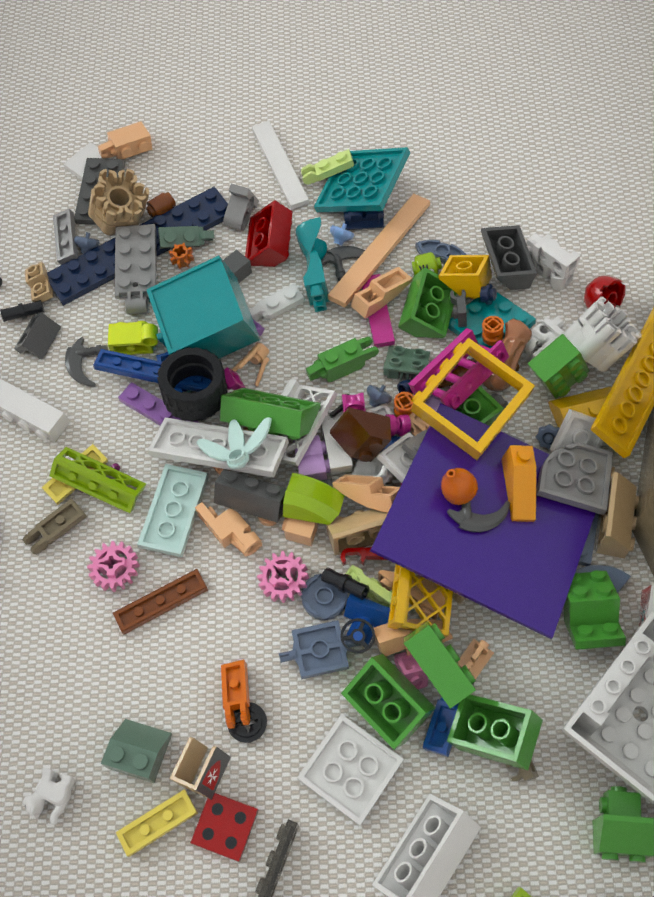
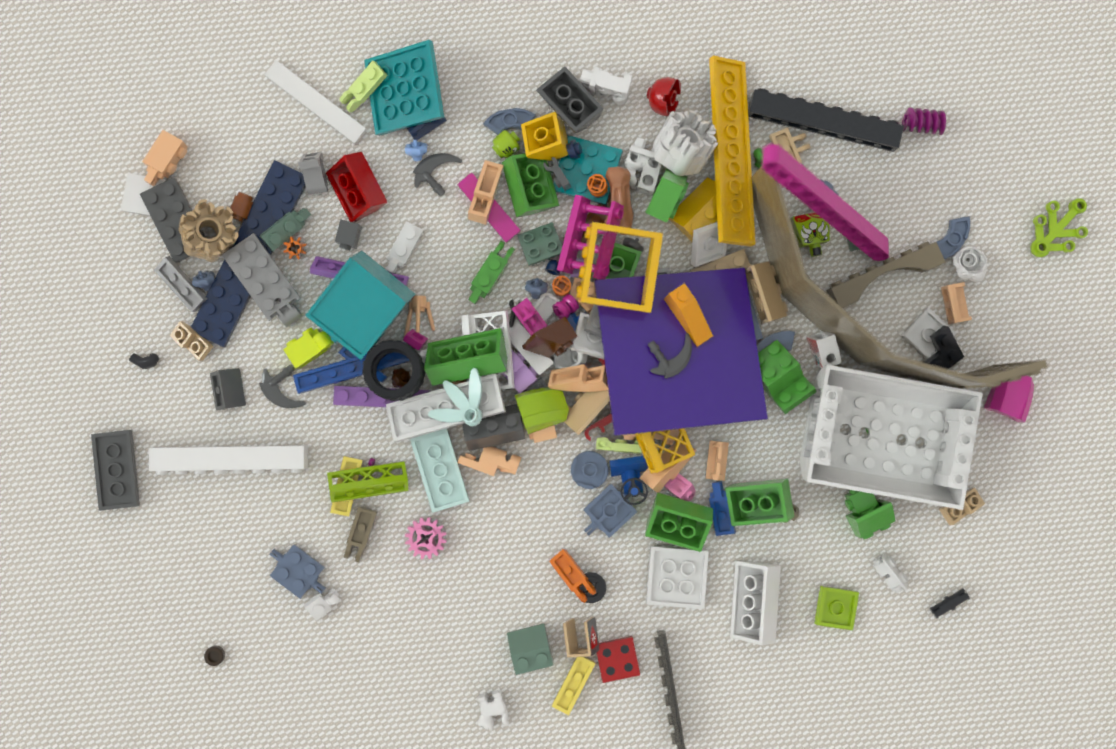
camera: 40 degrees left, 25 degrees up
black pin [0,300,44,322] -> none
dark orange tile [113,569,208,635] -> none
bright pink gear [257,551,309,603] -> none
teal hips [296,217,330,312] -> none
black pin [321,567,369,600] -> none
light nougat tile [328,193,430,308] -> none
bright green brick [404,621,476,709] -> none
orange helmet [441,468,478,505] -> none
sand blue piece [535,424,560,450] -> none
light grey plate [536,444,613,515] -> none

